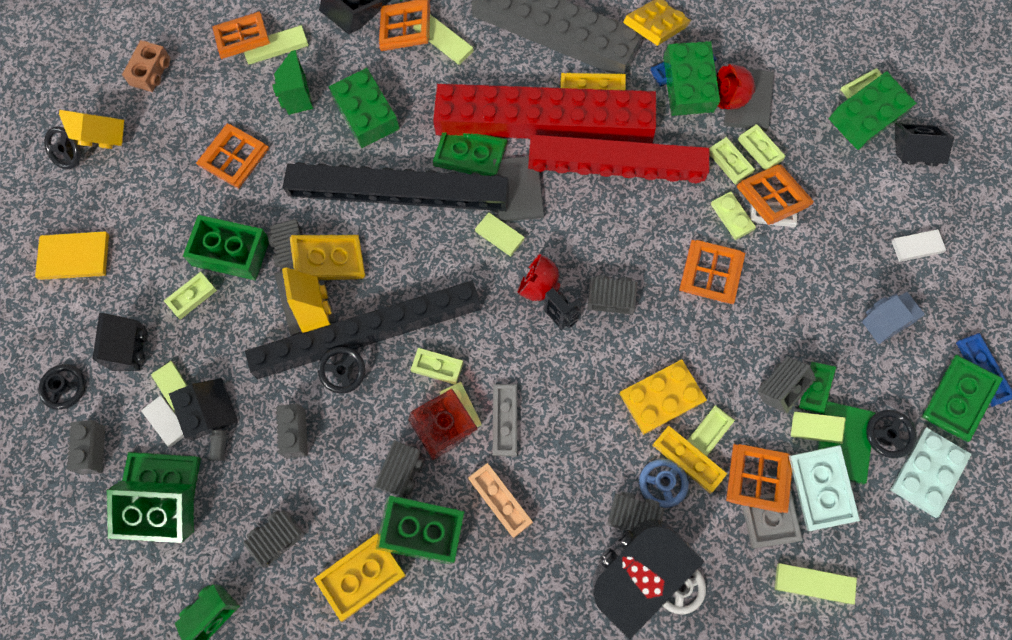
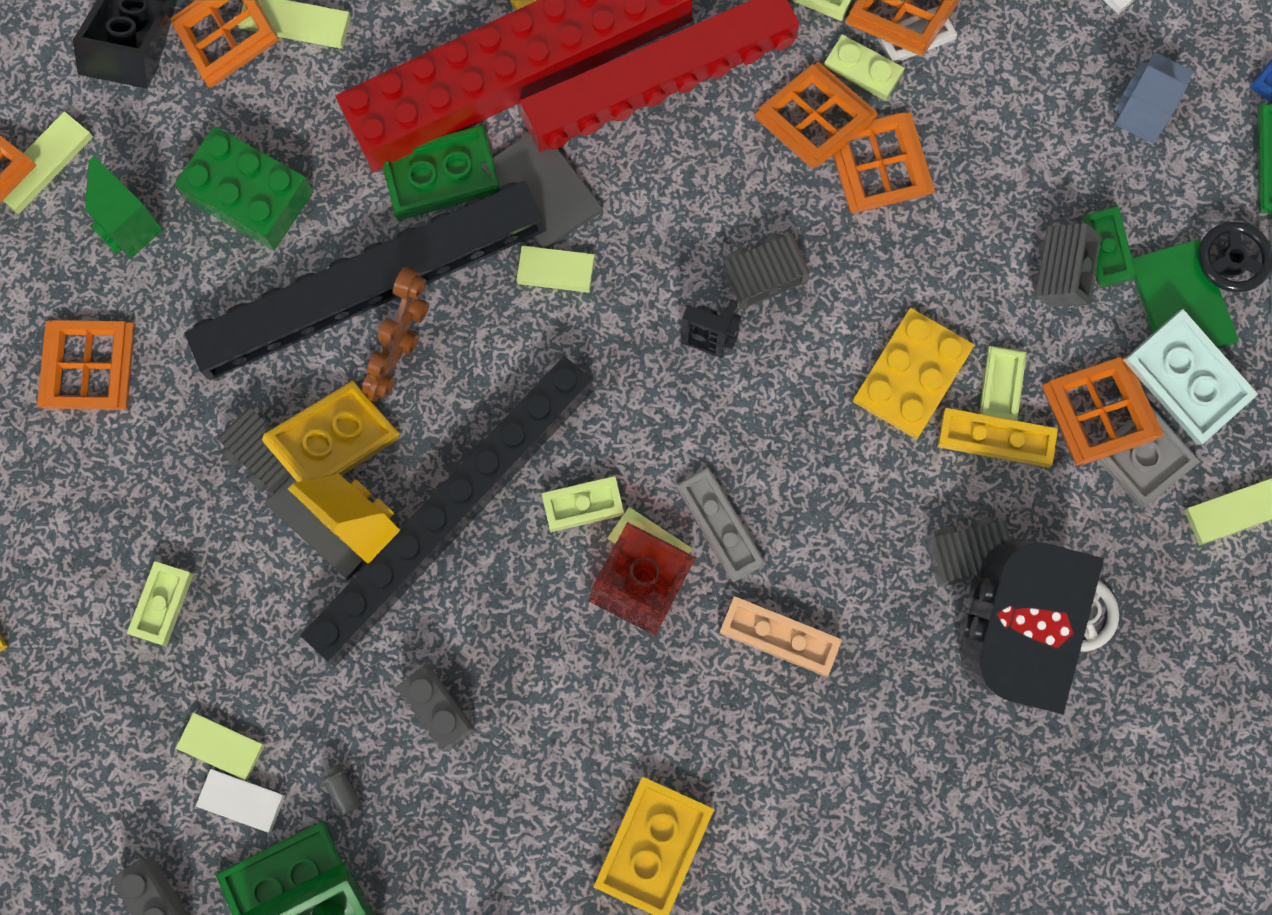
camera: 30 degrees left, 5 degrees up
black piece [38,364,86,410] -> none
black slope [92,313,148,371] -> none
black slope [168,378,238,440] -> none
green brick [183,215,269,281] -> none
dark grey brick [243,510,306,568] -> none
black piece [317,346,365,394] -> none
dark grey brick [374,440,425,499] -> none
green brick [376,496,464,564] -> none
red cylinder [517,254,561,301] -> none
medium blue piece [639,459,689,508] -> none
yellowish green tile [791,412,846,444] -> none
none -> dark orange plant [362,266,430,402]
none -> orange piece [754,62,877,170]

